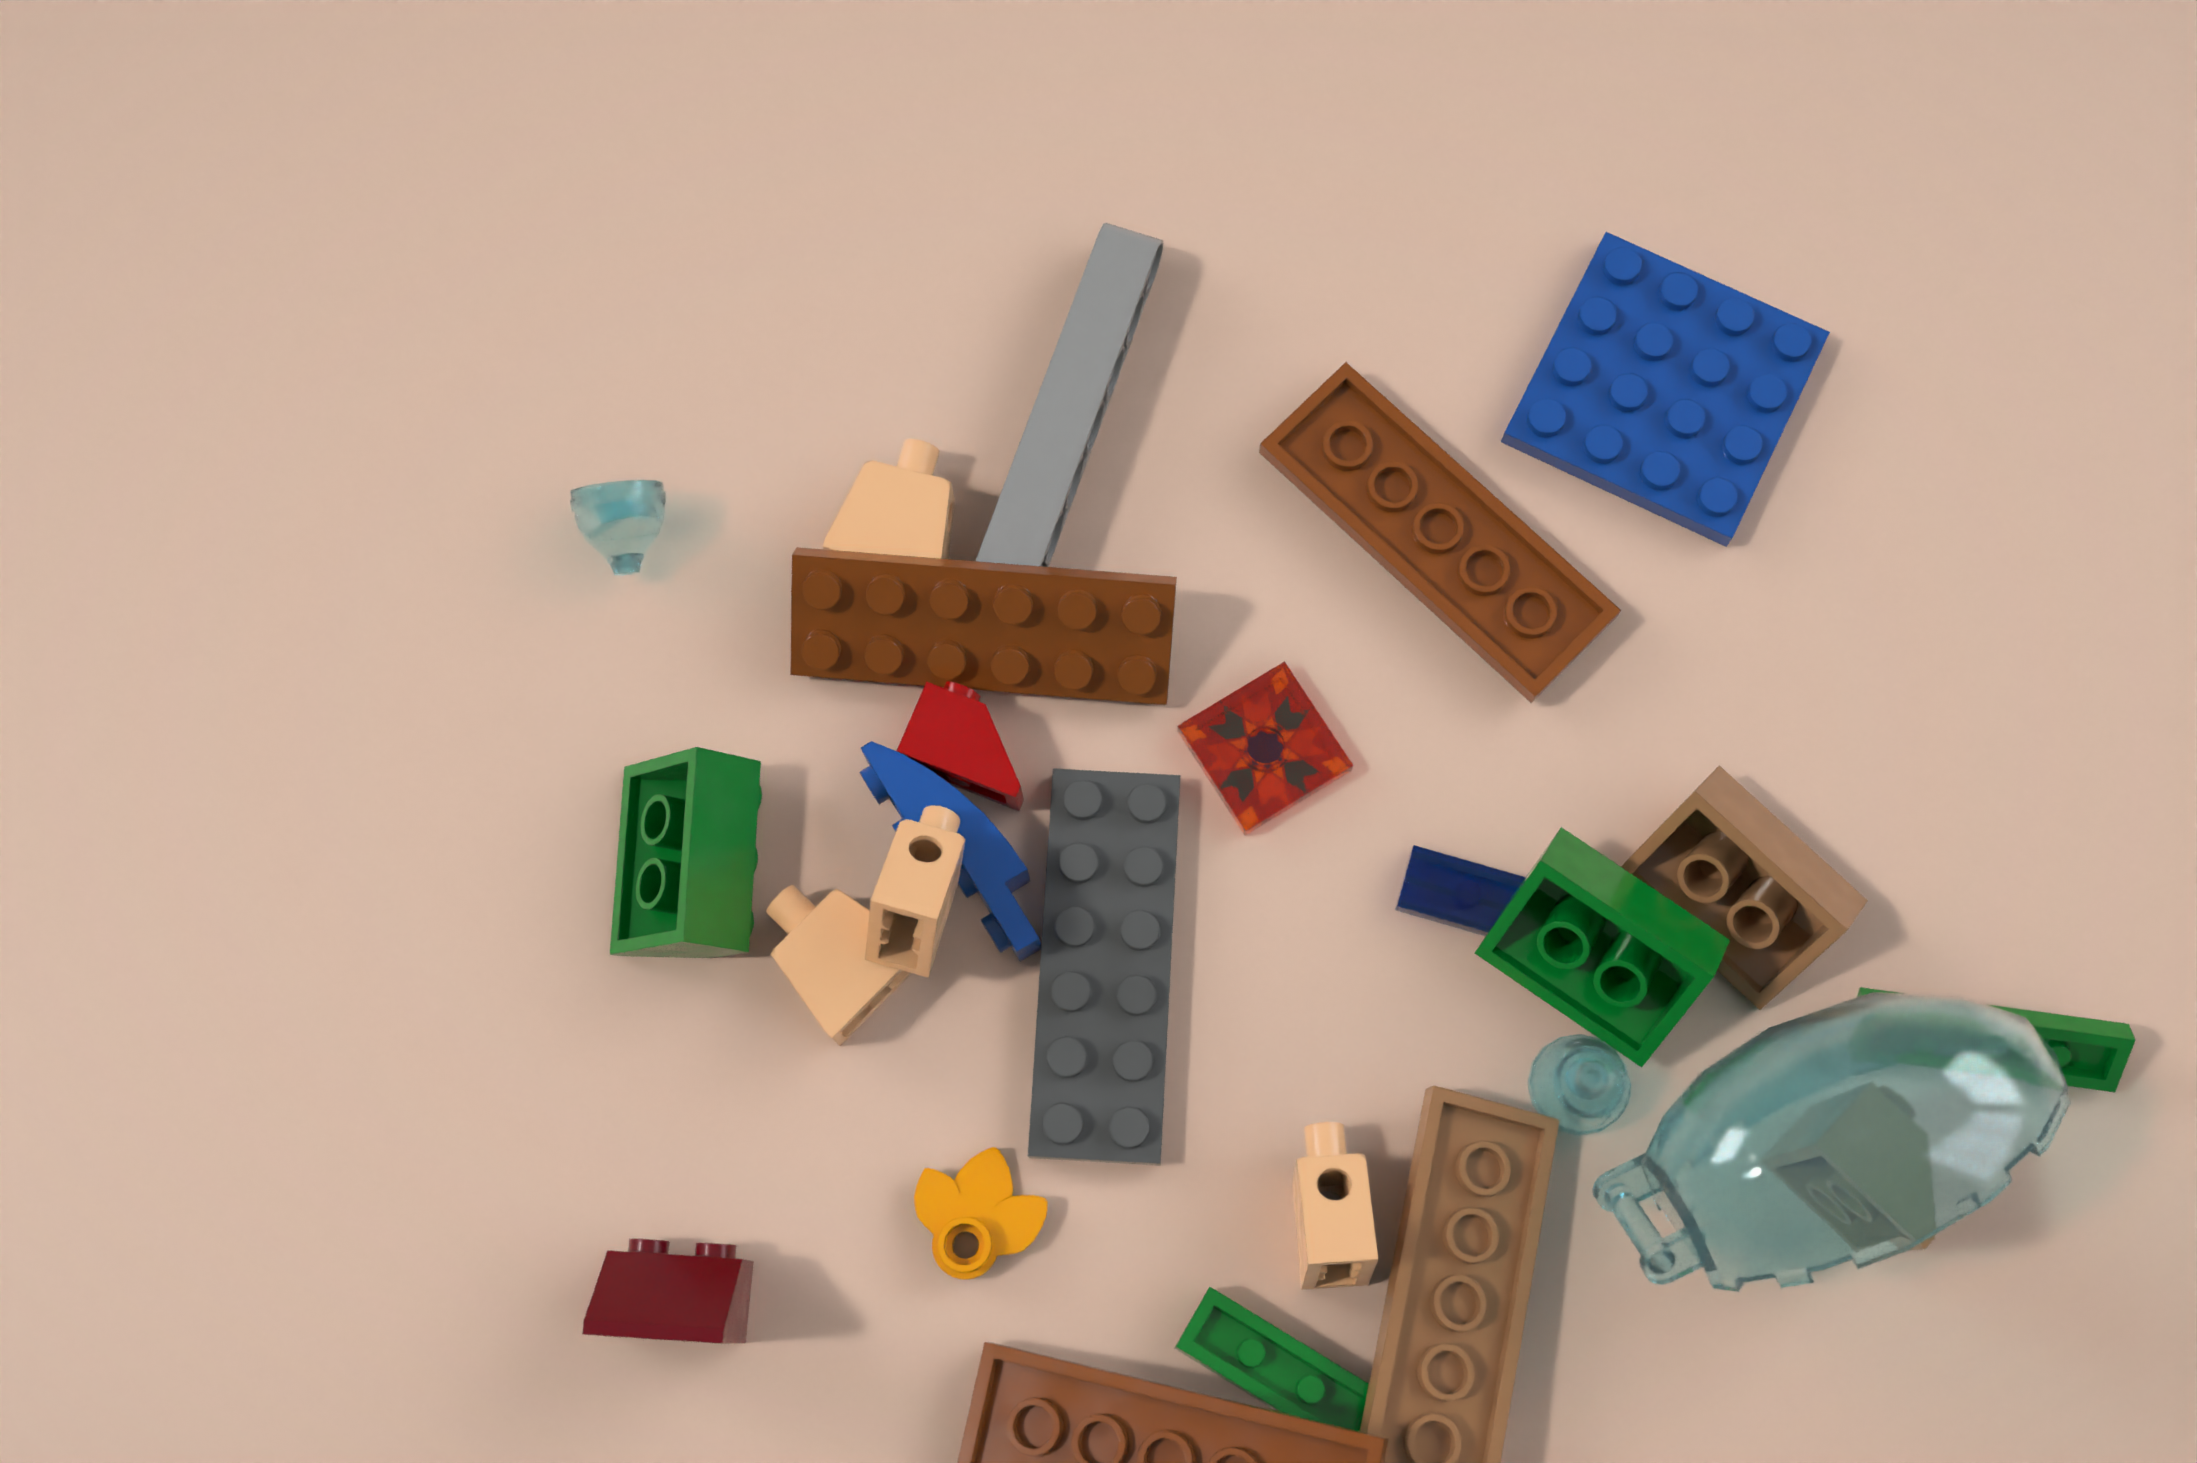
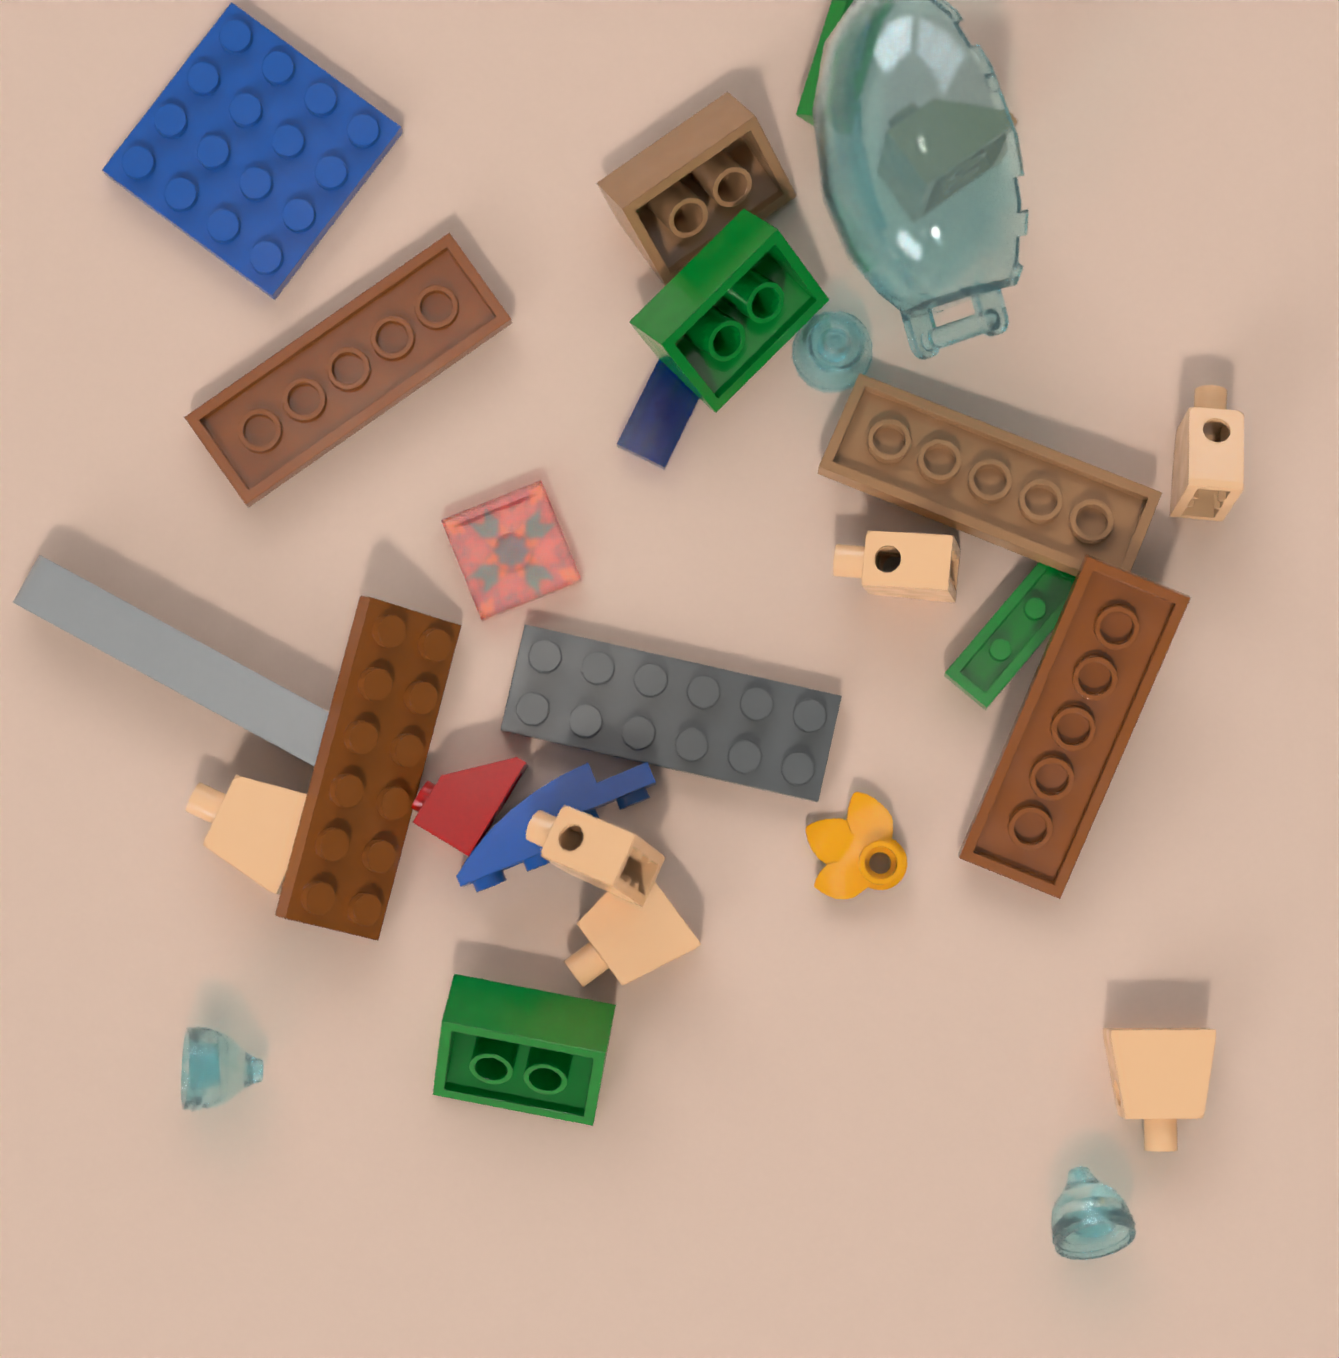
camera: 85 degrees left, 10 degrees up
dark red slope [582,1238,754,1344] -> none

